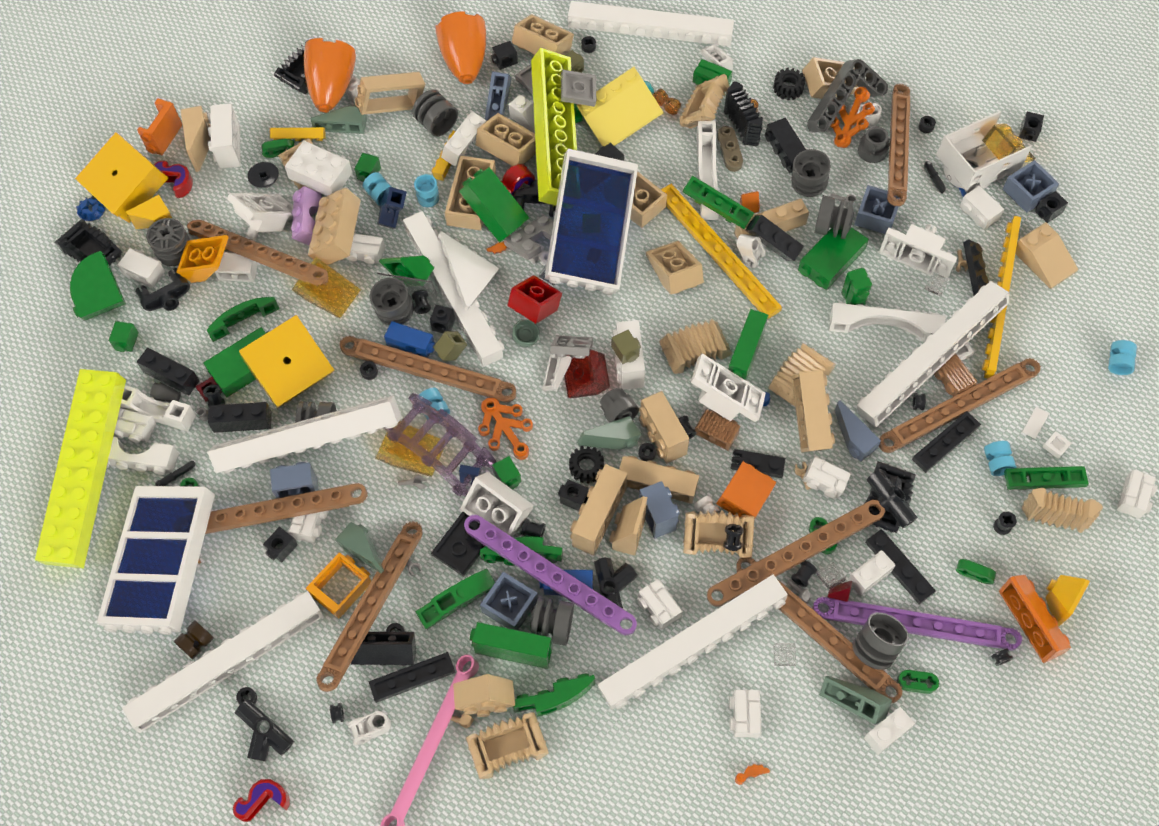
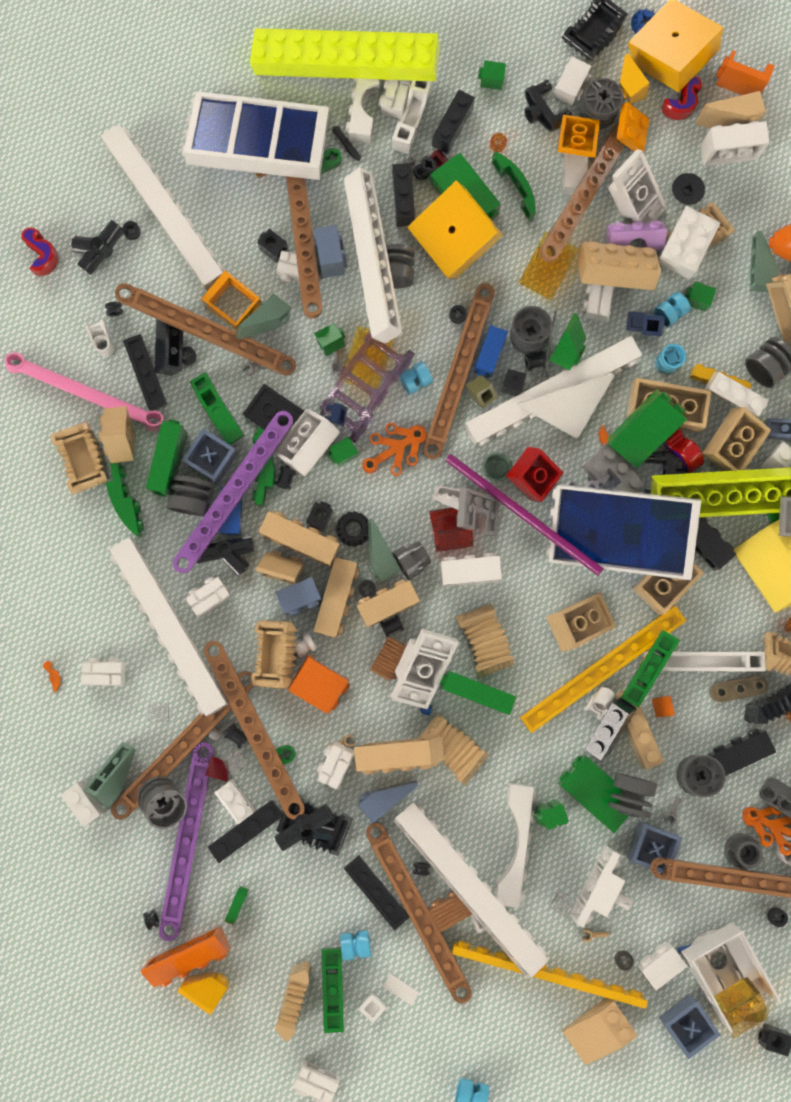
camera: 80 degrees right, 20 degrees up
green brick [70,251,126,321] -> none
dark grey cone [150,382,181,402] -> none
dark brown wheel [173,620,214,660] -> none
green beam [261,139,294,158] -> none
yellow piece [270,127,326,141] -> none
olive brick [611,329,641,365] -> none
black bush [724,524,743,551] -> none
black hinge [730,449,786,479] -> none
green beam [897,670,940,694] -> none
black piece [924,161,946,194] -> none
black plate [963,239,989,296] -> none
black bush [993,511,1017,535] -> none
black brick [1035,191,1068,223] -> none
none -> green brick [314,323,346,356]
none -> magenta piece [446,454,604,576]
none -> clear orange bush [490,133,507,152]
none -> clear smoke bush [614,950,634,971]
none -> light orange plate [616,102,649,153]

